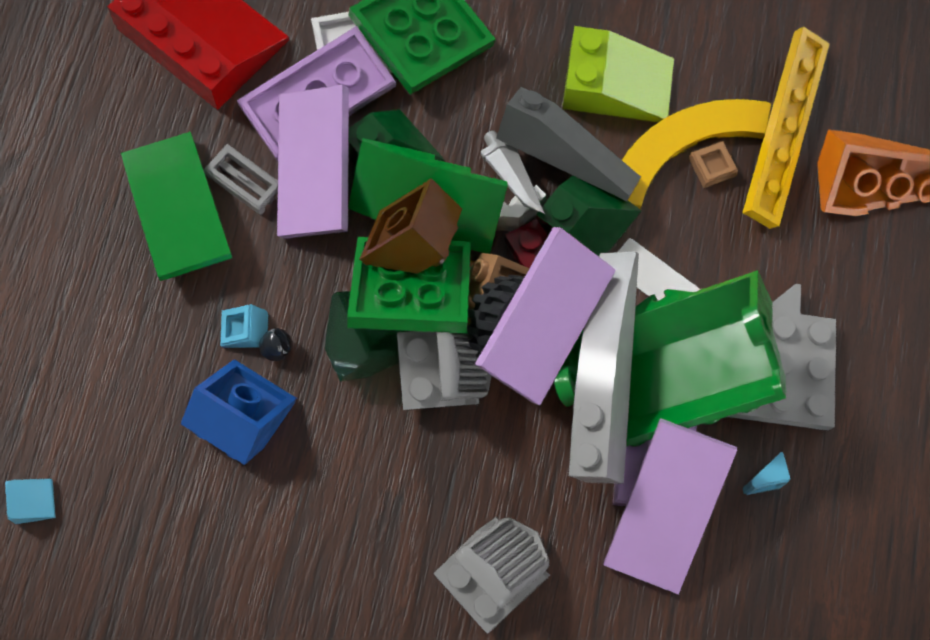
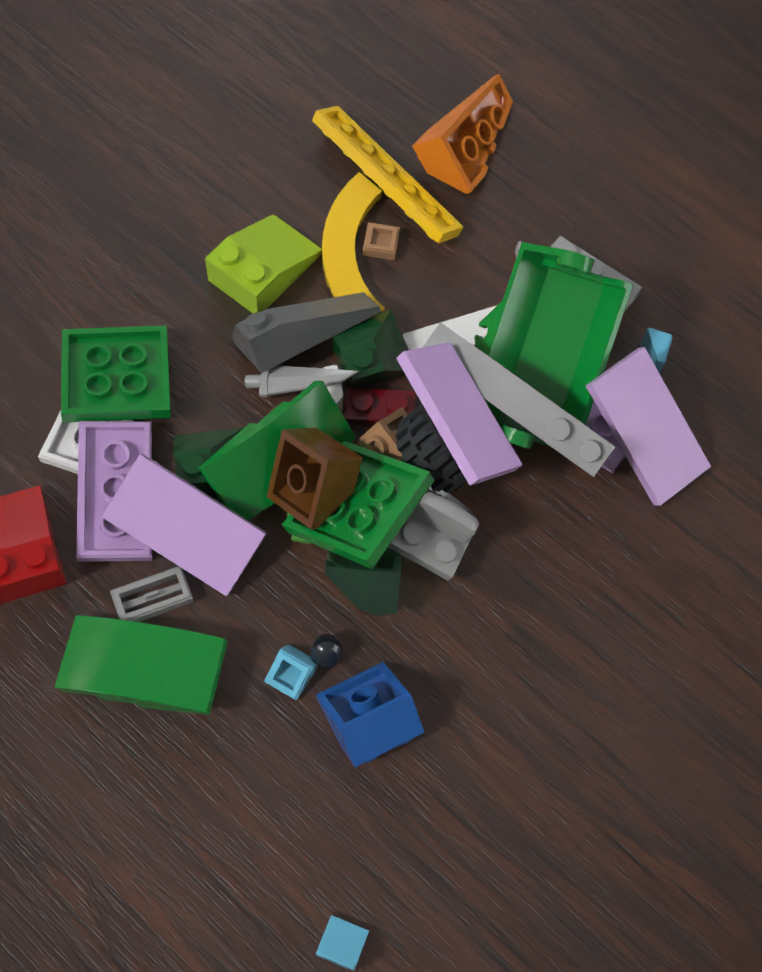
camera: 60 degrees left, 5 degrees down
light grey piece [433,516,550,634] -> none

